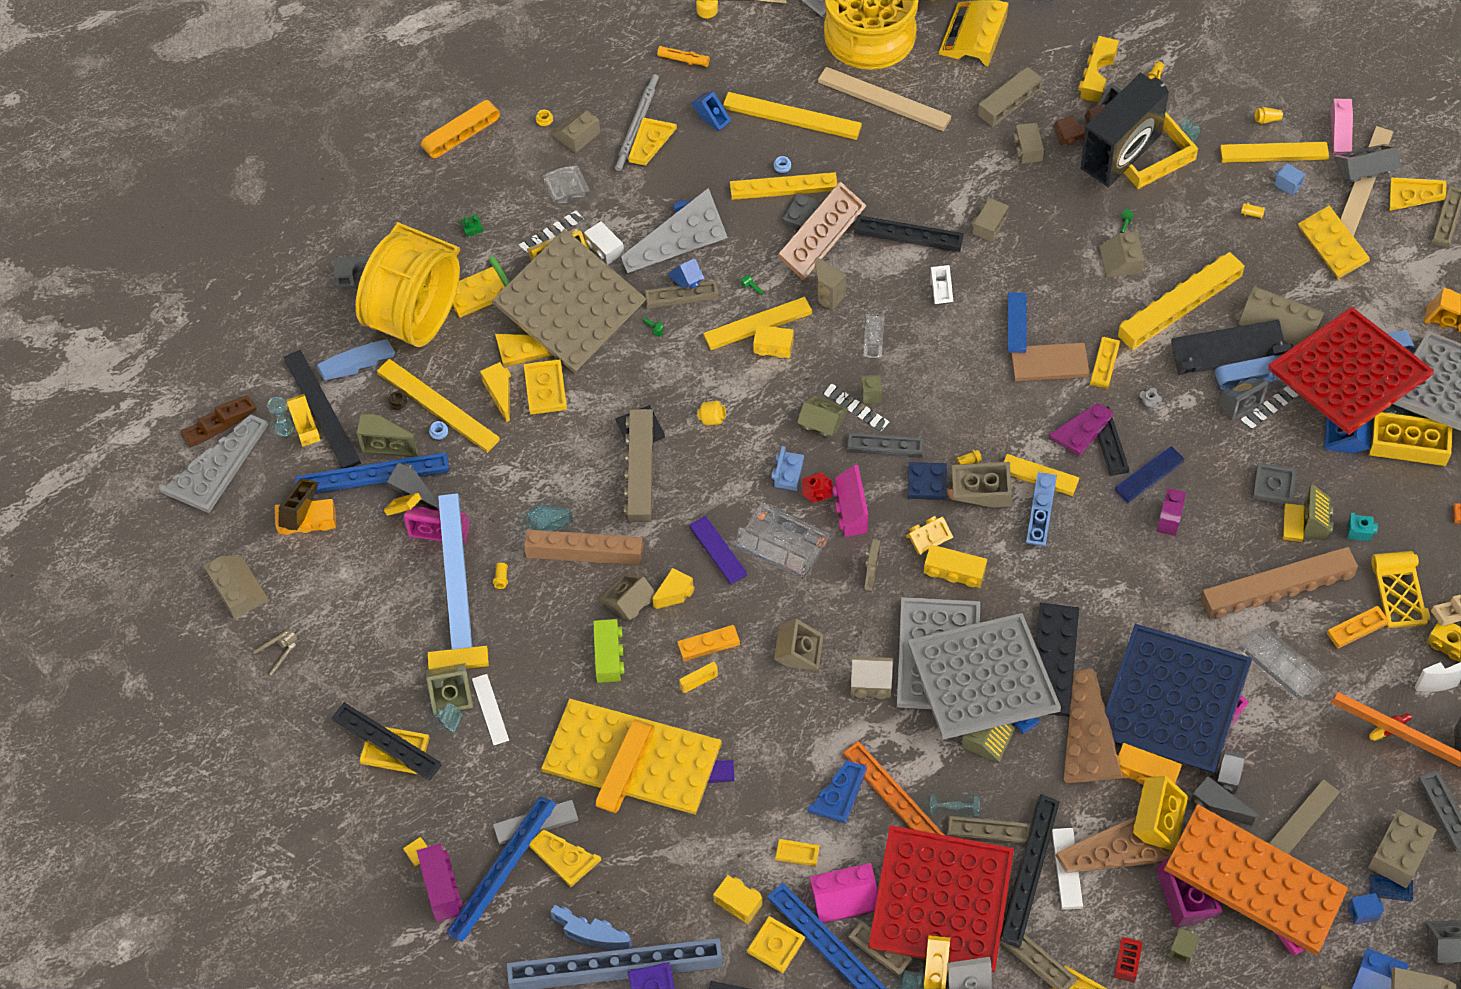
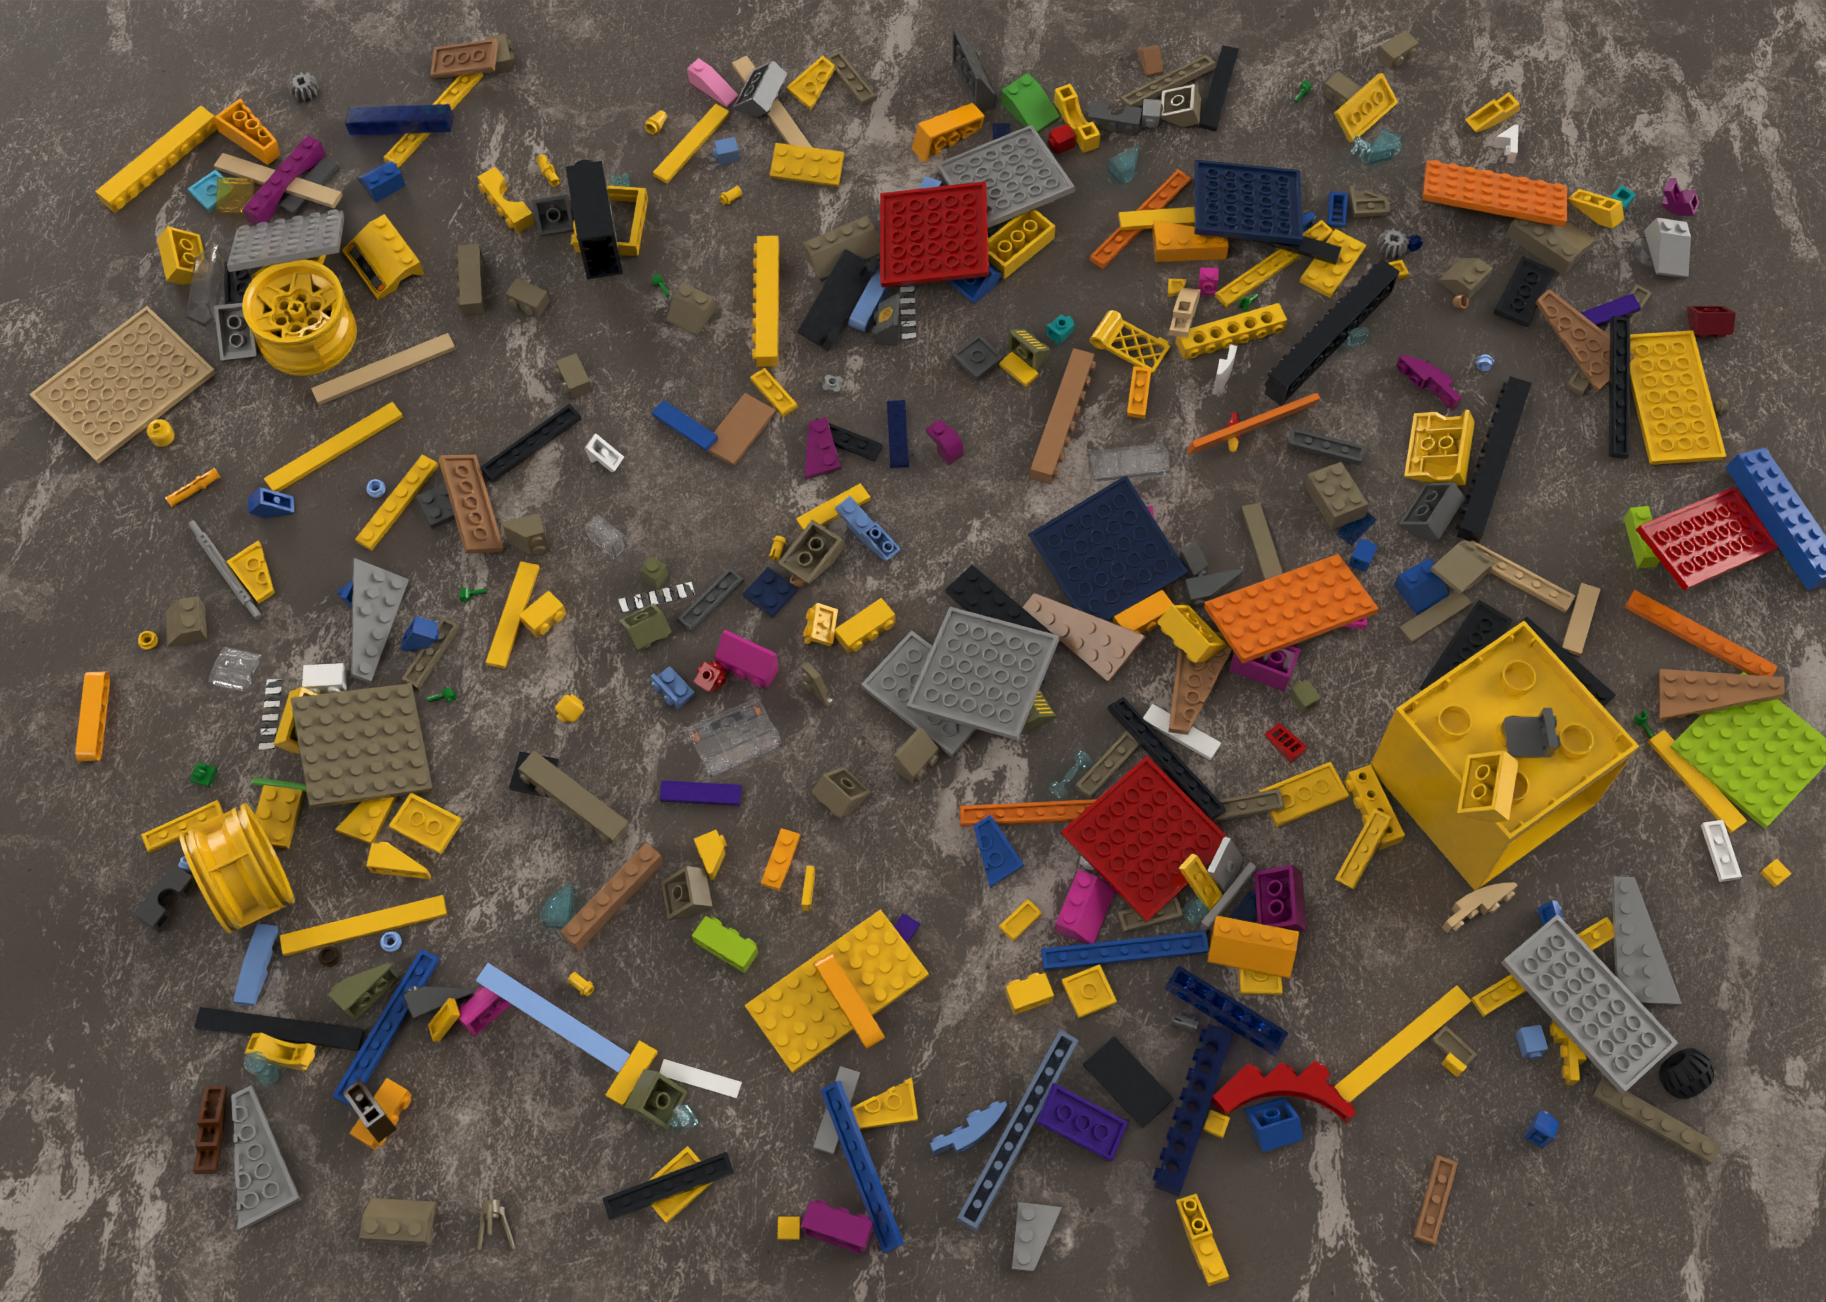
camera: 55 degrees left, 5 degrees up
reddish brown arch [1053,104,1105,145] -> none

